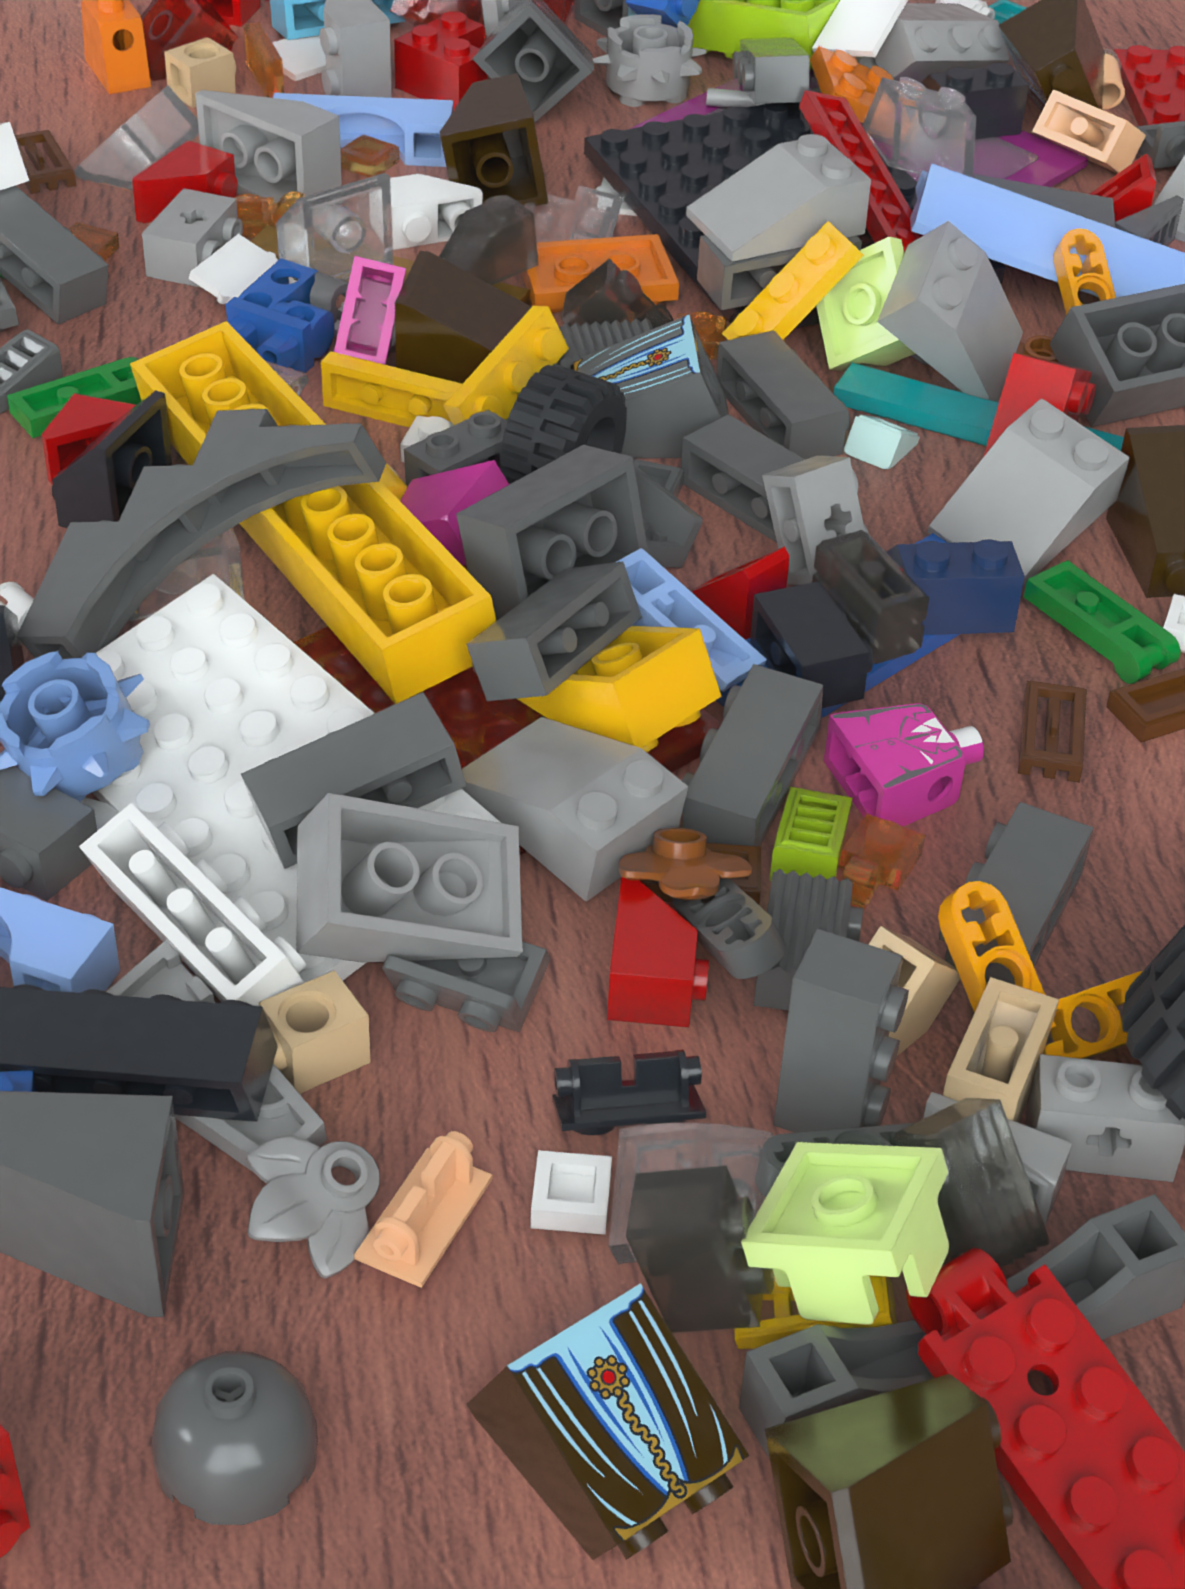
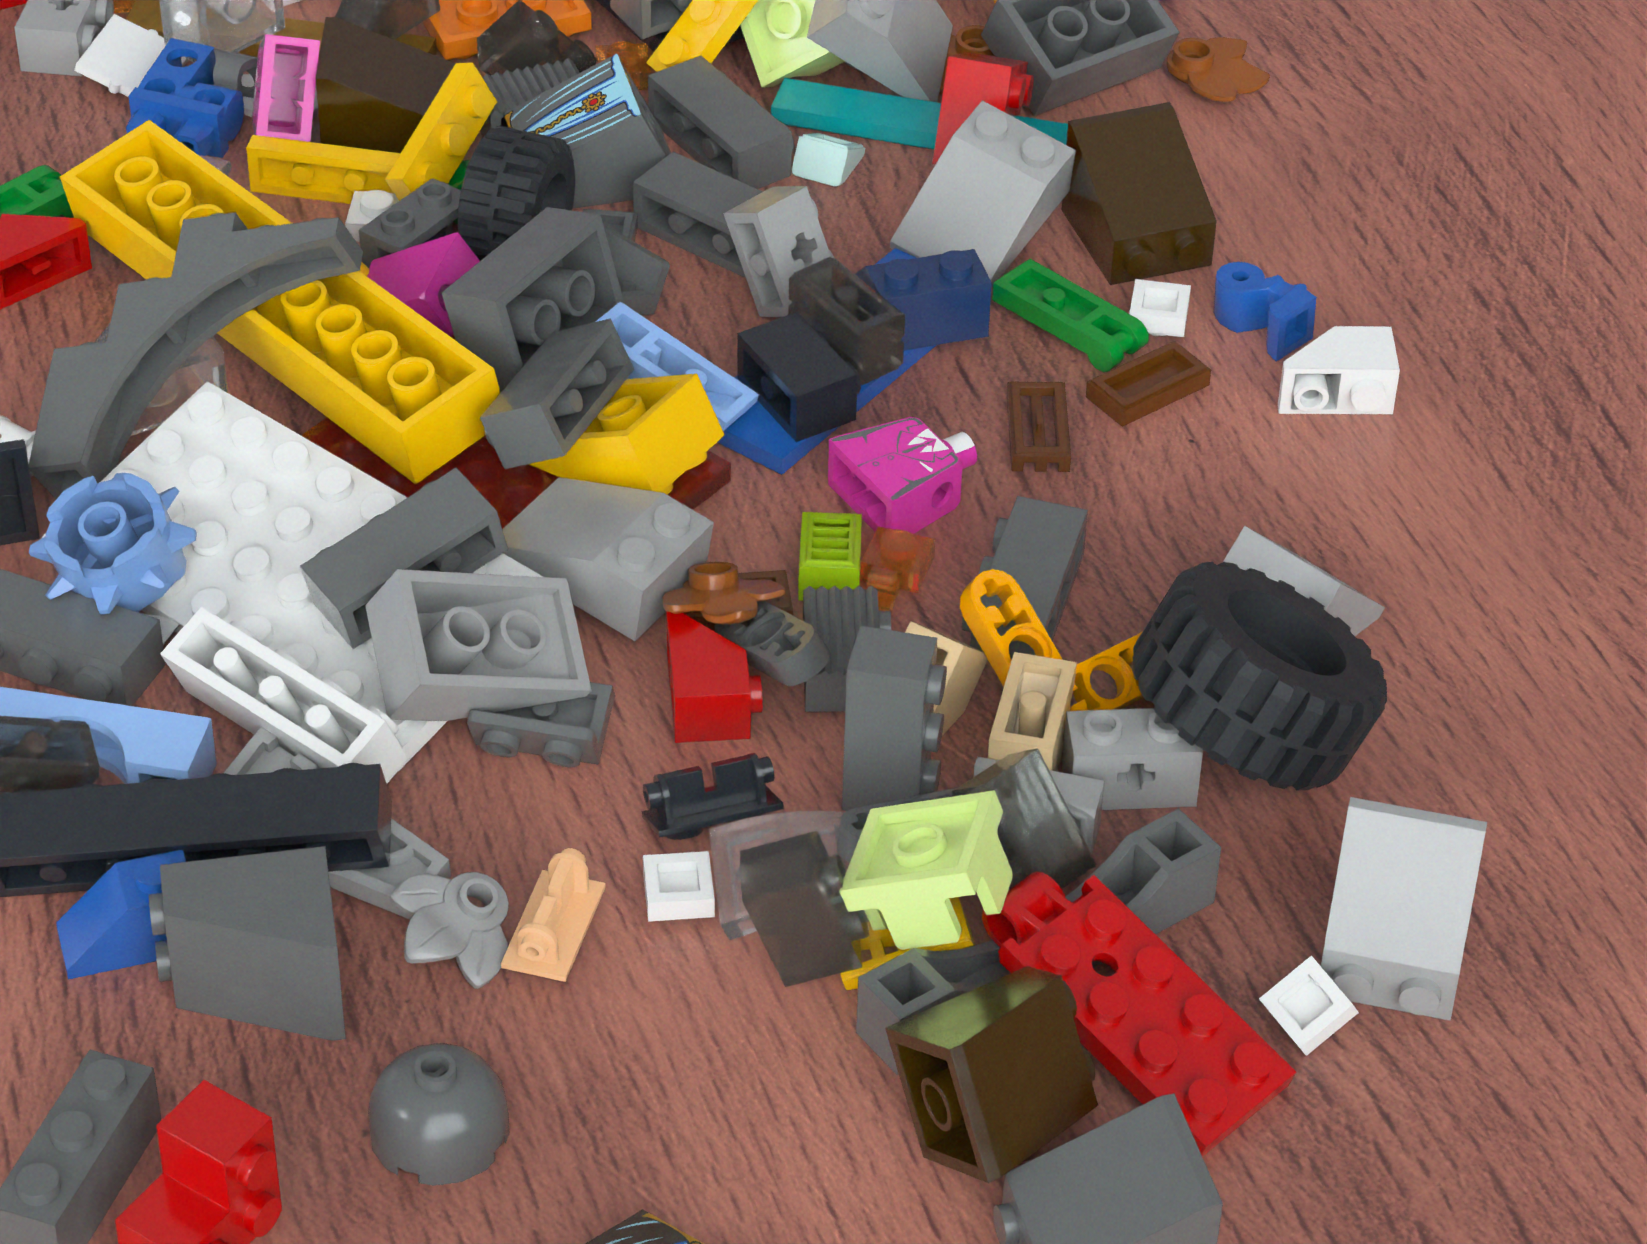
camera: 10 degrees left, 0 degrees up
black slope [52,390,172,528] -> none
tan brick [259,970,371,1094] -> none
dark brown slope [467,1283,749,1560] -> none
dark grey brick [682,664,823,847] -> none
red slope [691,546,790,640] -> none

